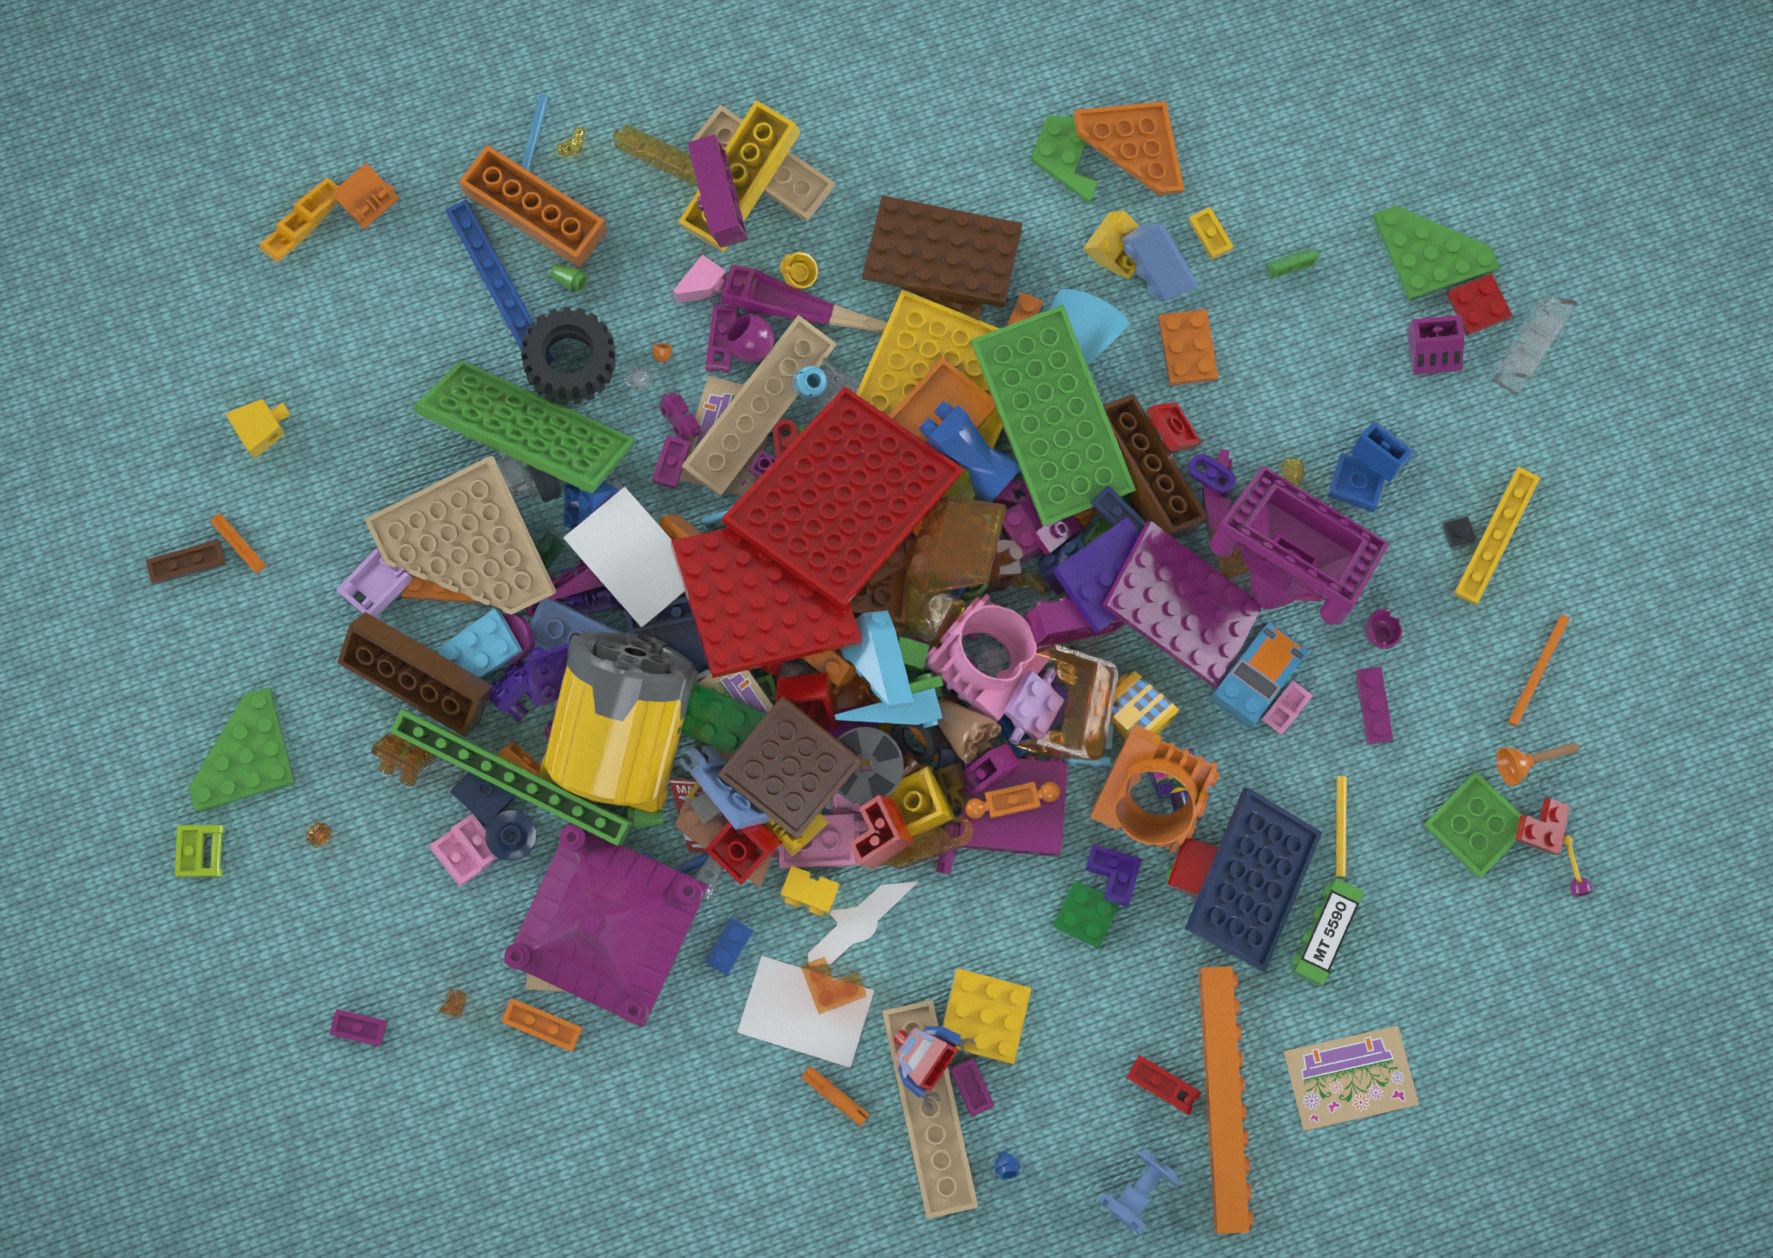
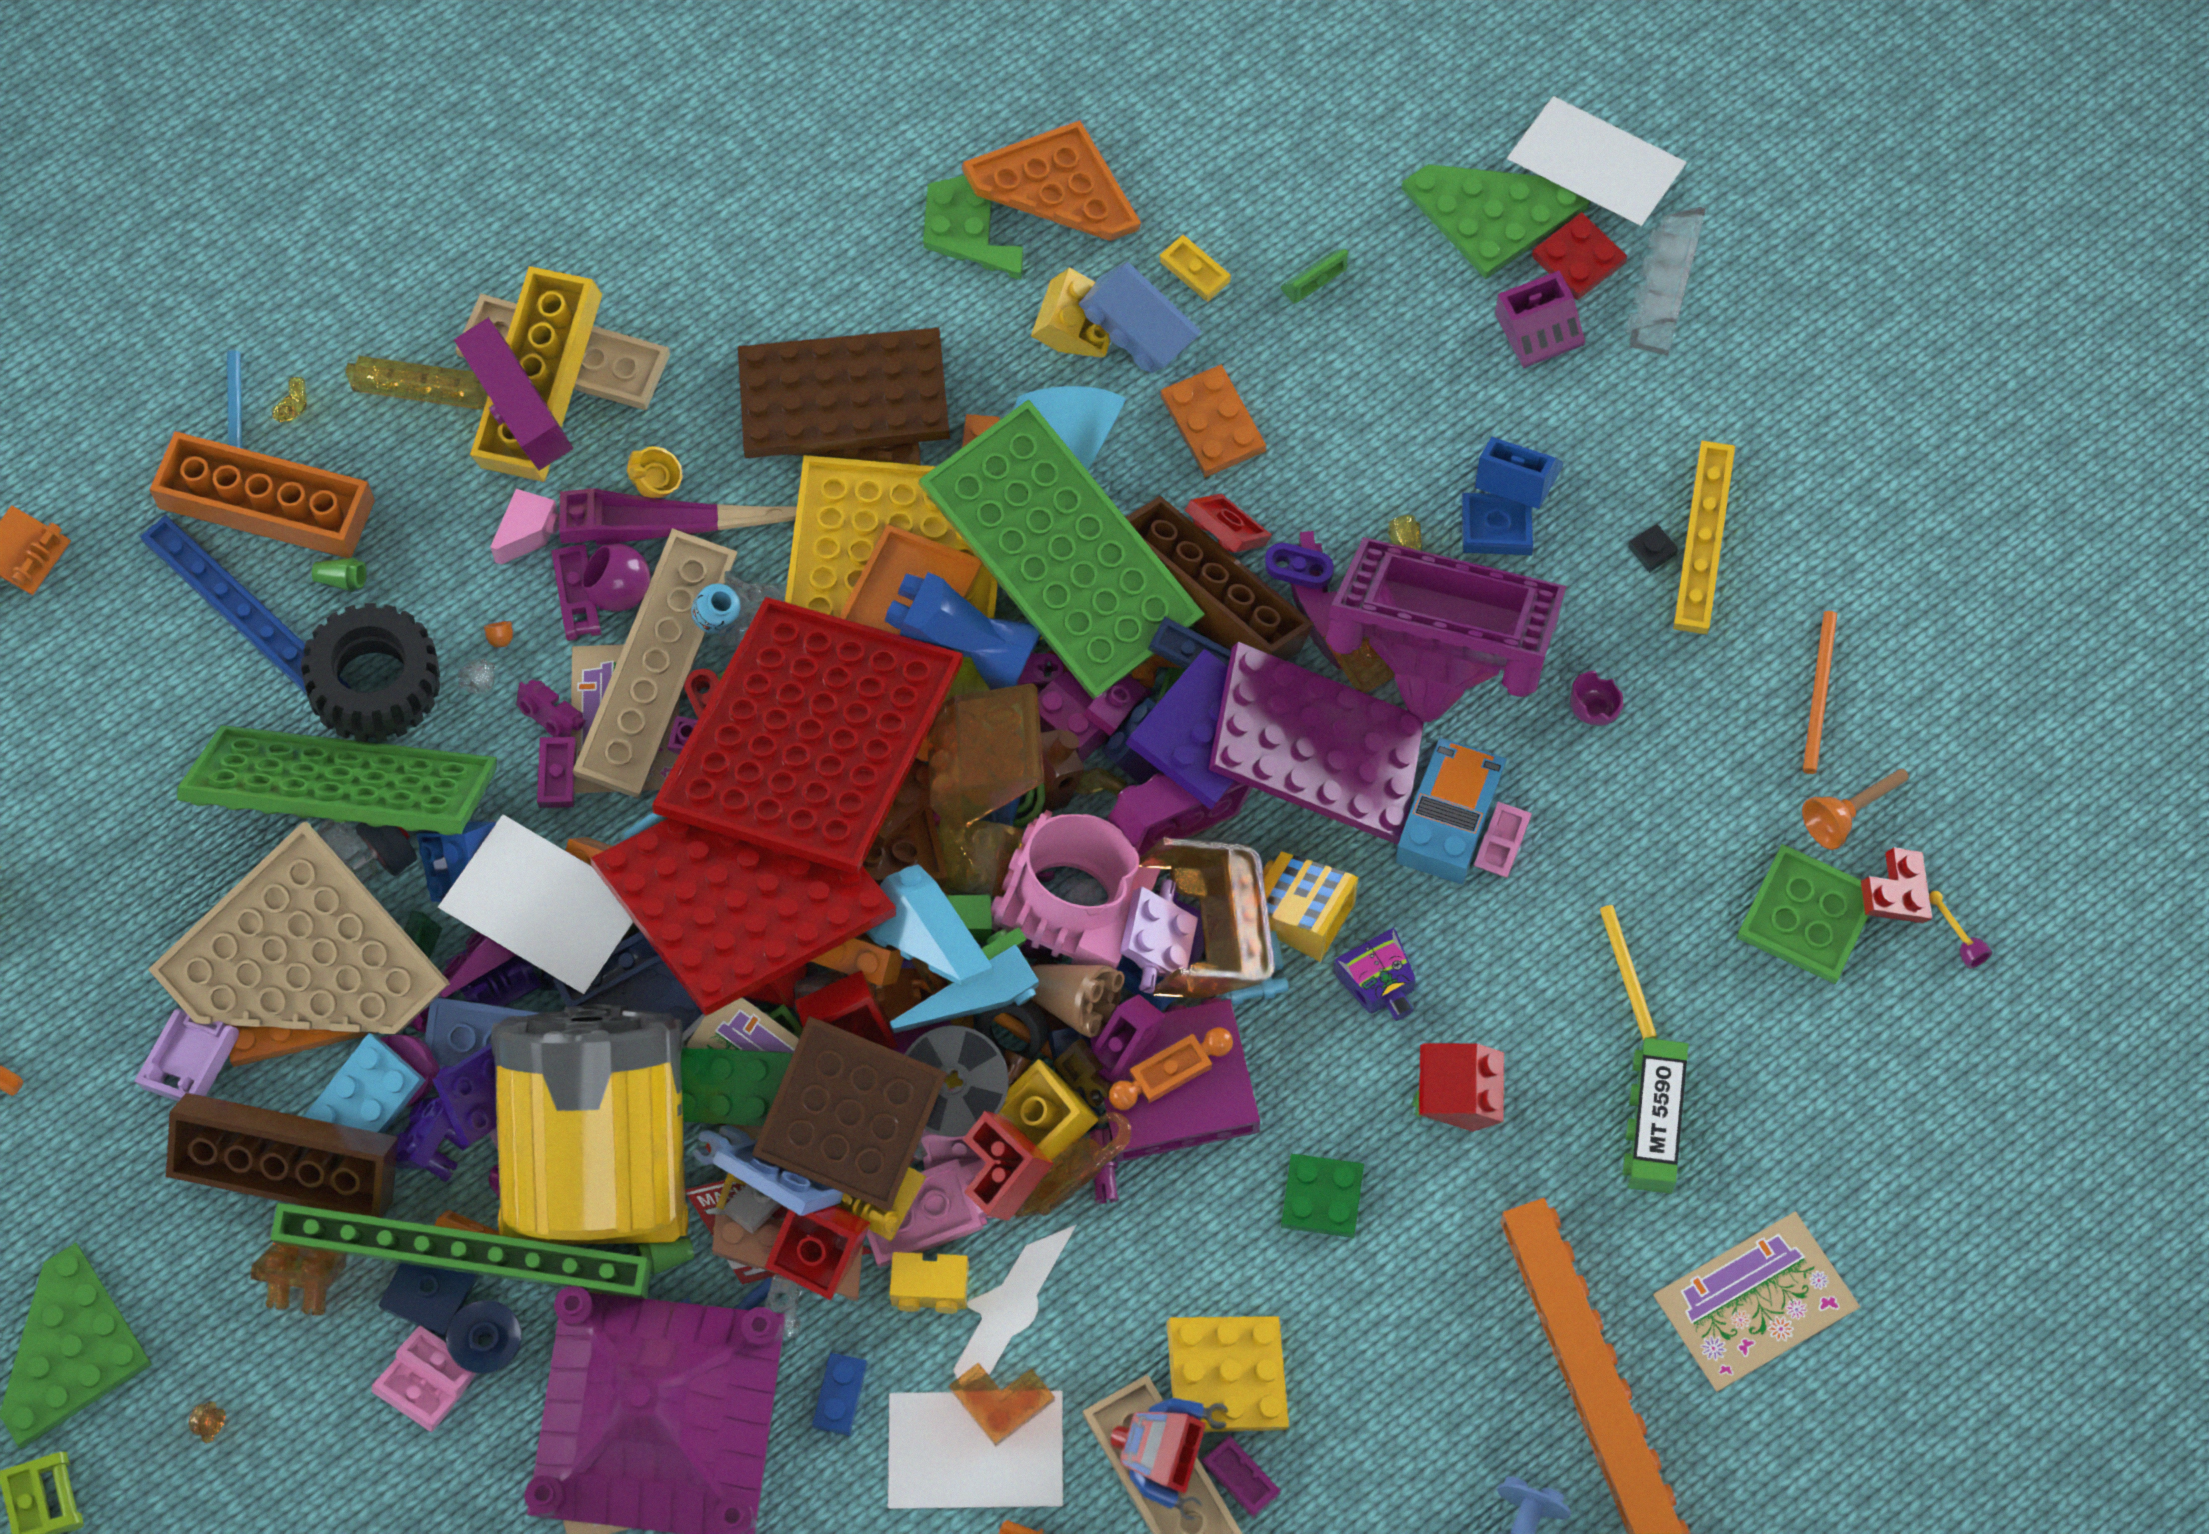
camera: 15 degrees left, 10 degrees down
dark purple plate [1085,844,1142,908] -> none
orange hose [1090,724,1220,854] -> none
red plate [1126,1055,1202,1116] -> none
dark blue plate [1185,788,1322,972] -> none
magenta plate [1355,667,1393,745] -> none
none -> white sticker [1506,96,1687,226]

